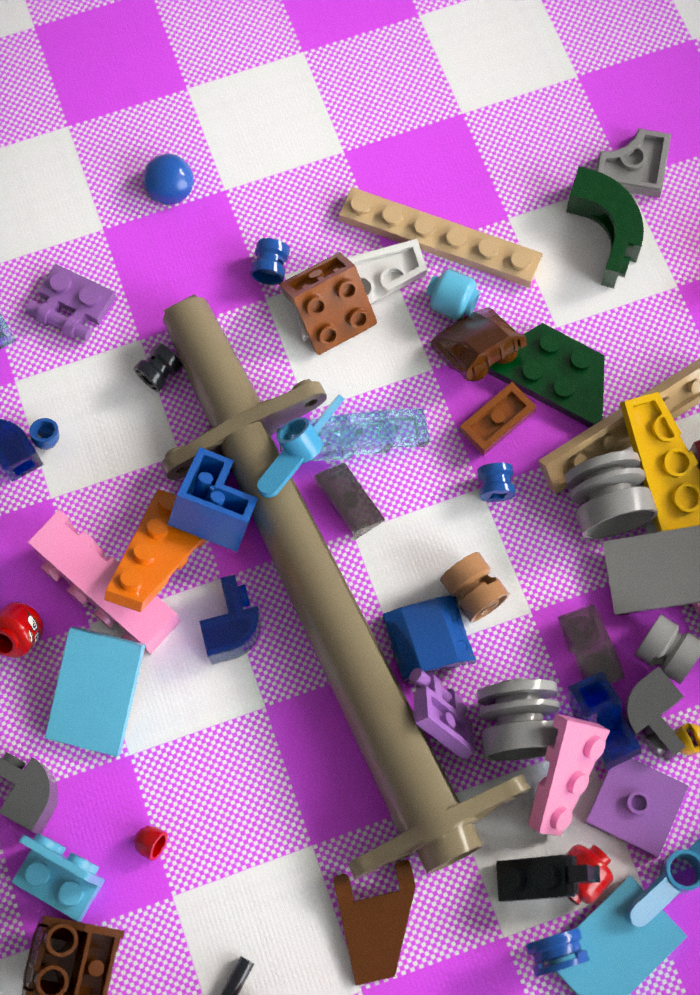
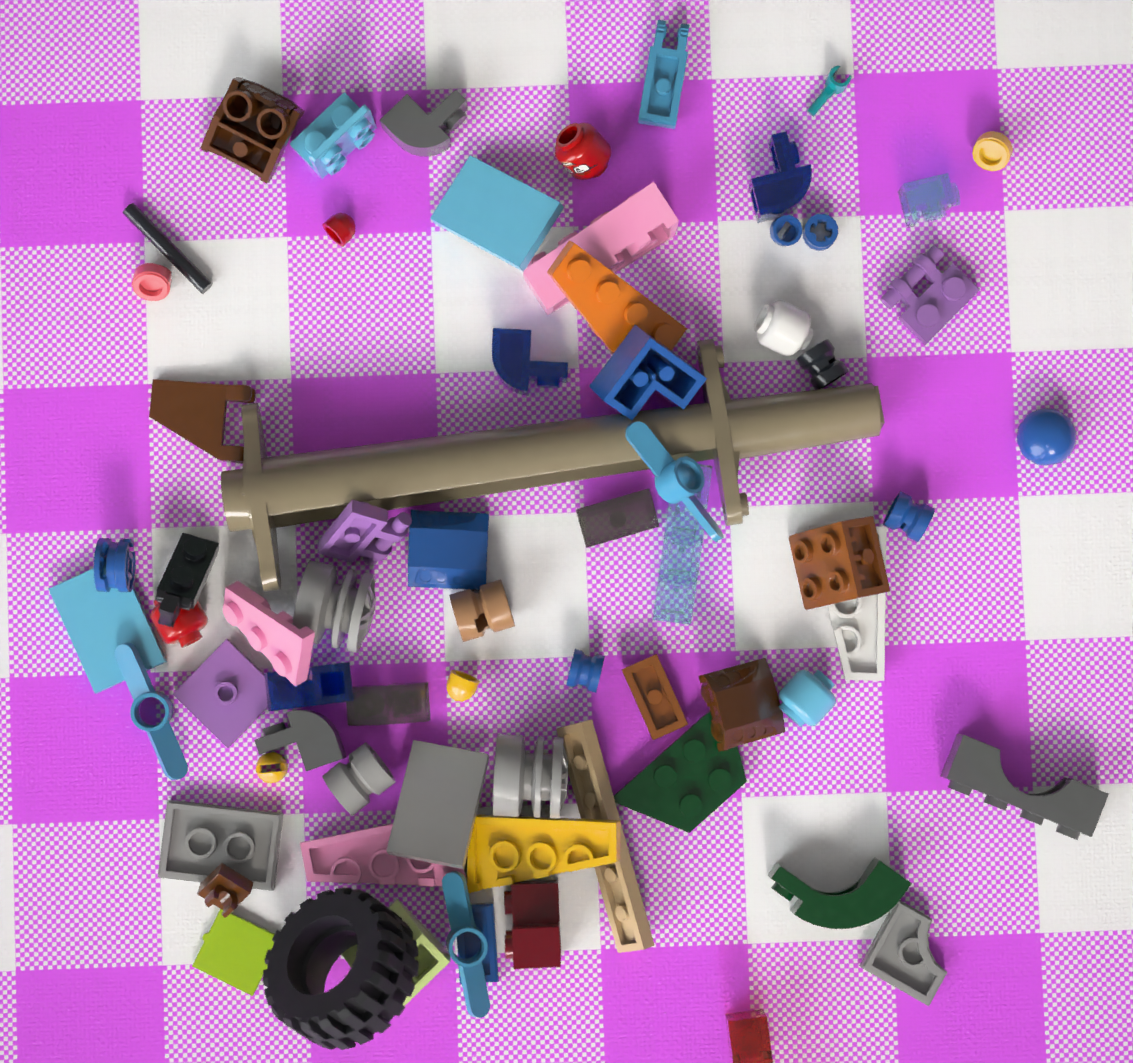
camera: 105 degrees right, 15 degrees up
tan plate [339,187,543,288] -> none
none -> yellow hinge [446,670,480,702]
none -> white head [754,300,814,357]
none -> blue bush [803,214,838,251]
none -> dark grey arch [940,734,1109,840]

